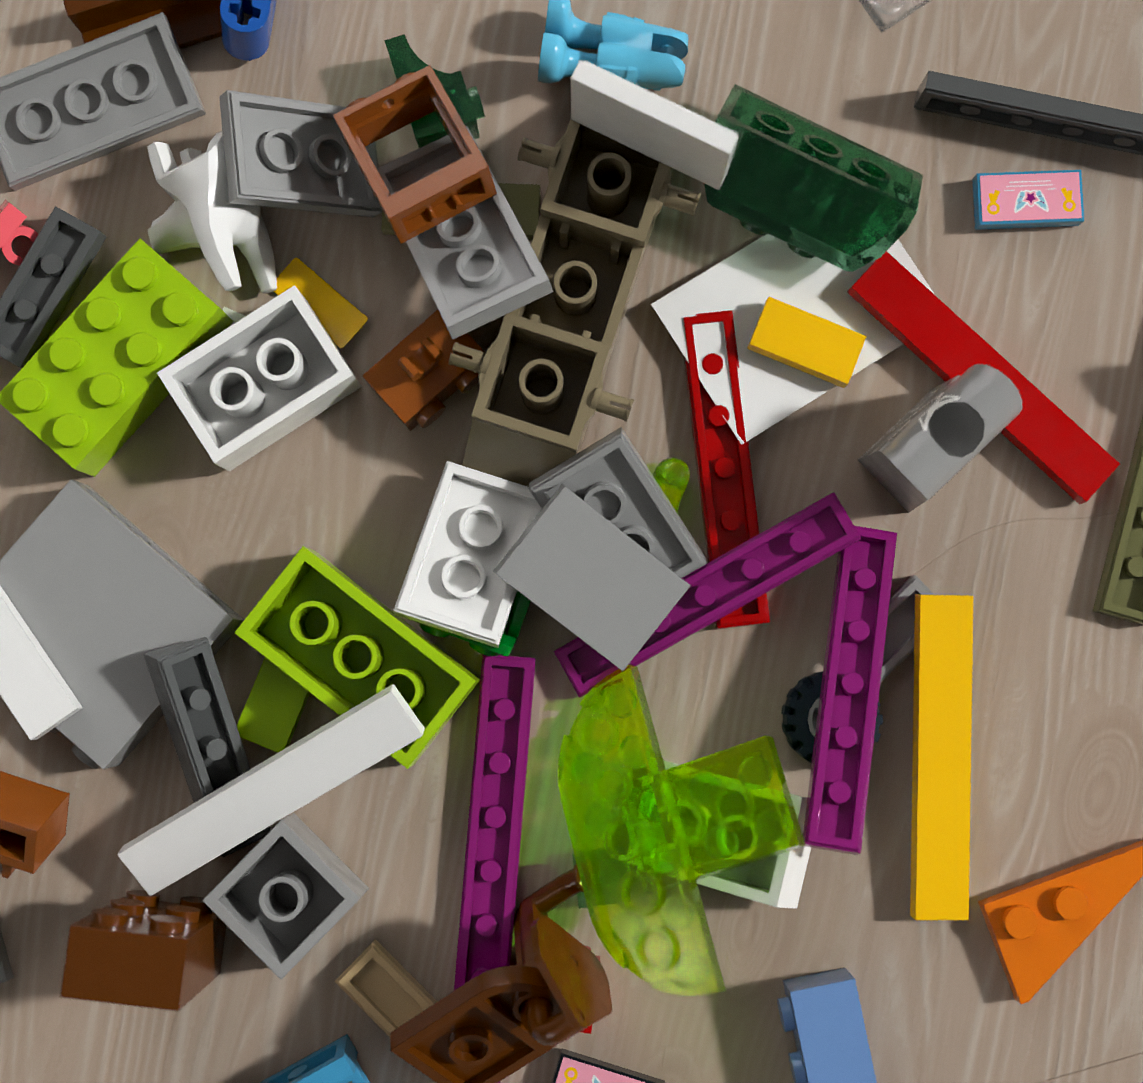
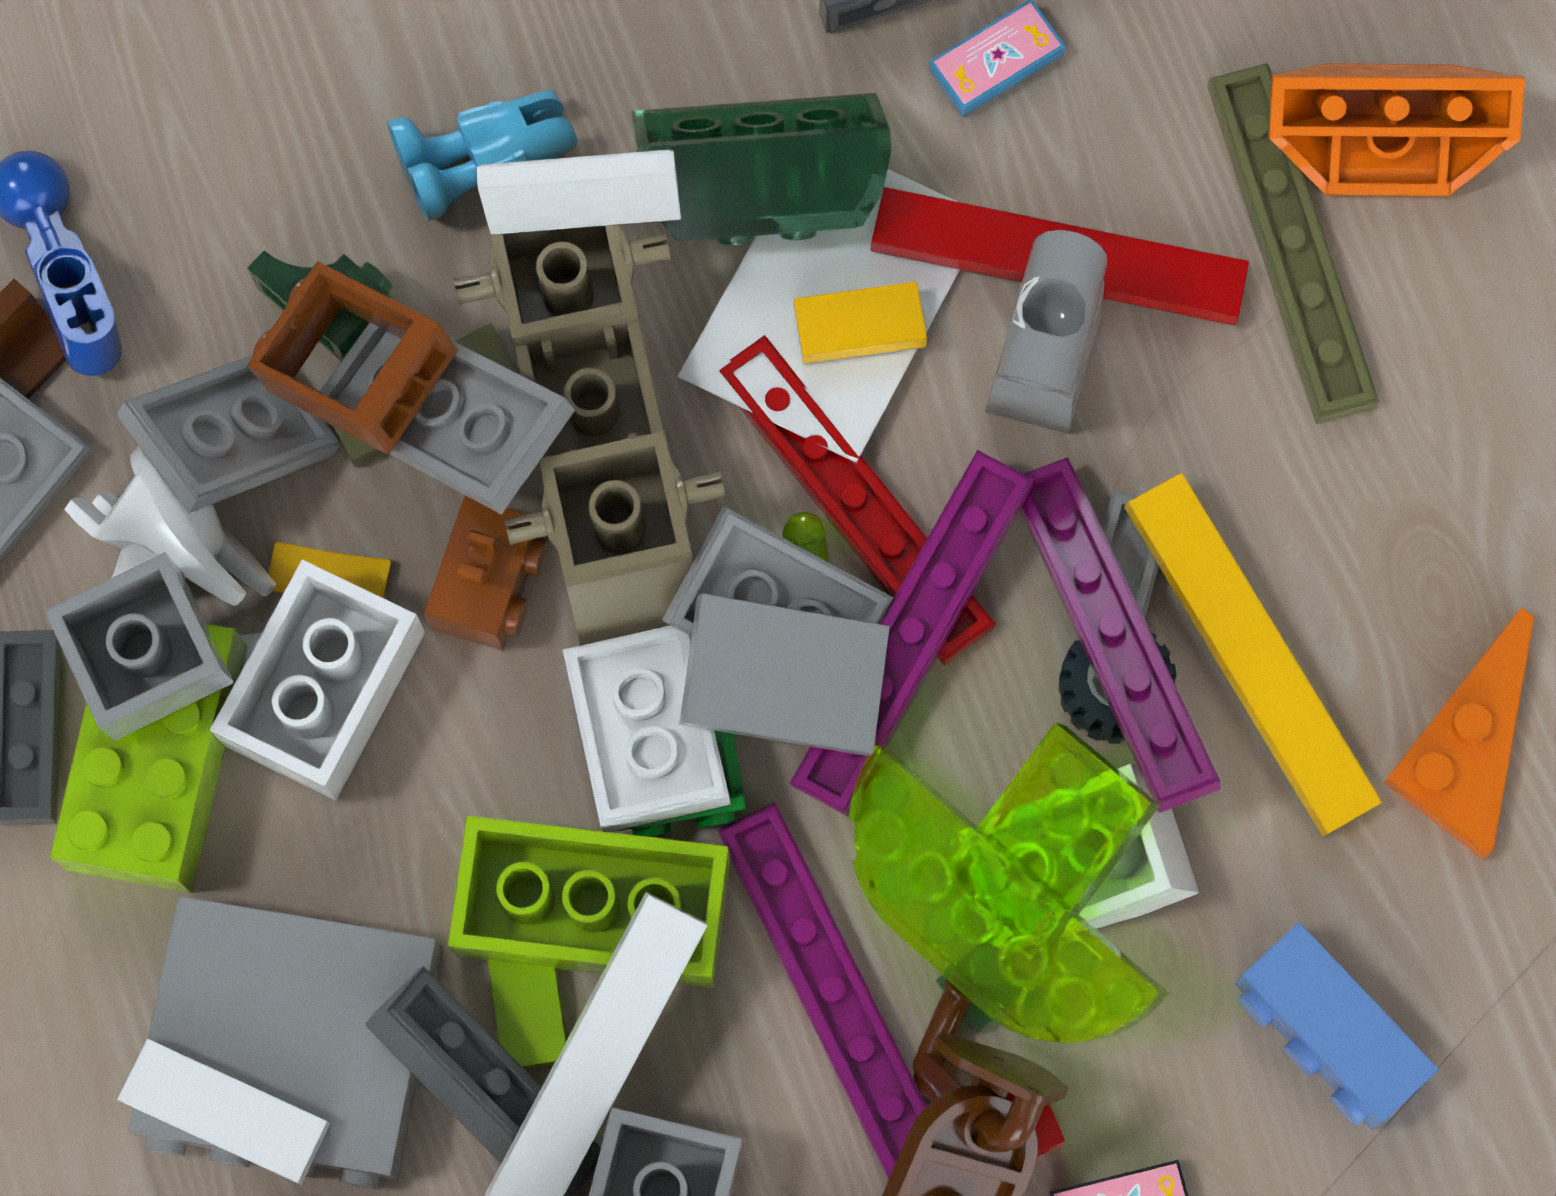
camera: 30 degrees left, 10 degrees down
none -> light grey brick [44,552,234,741]

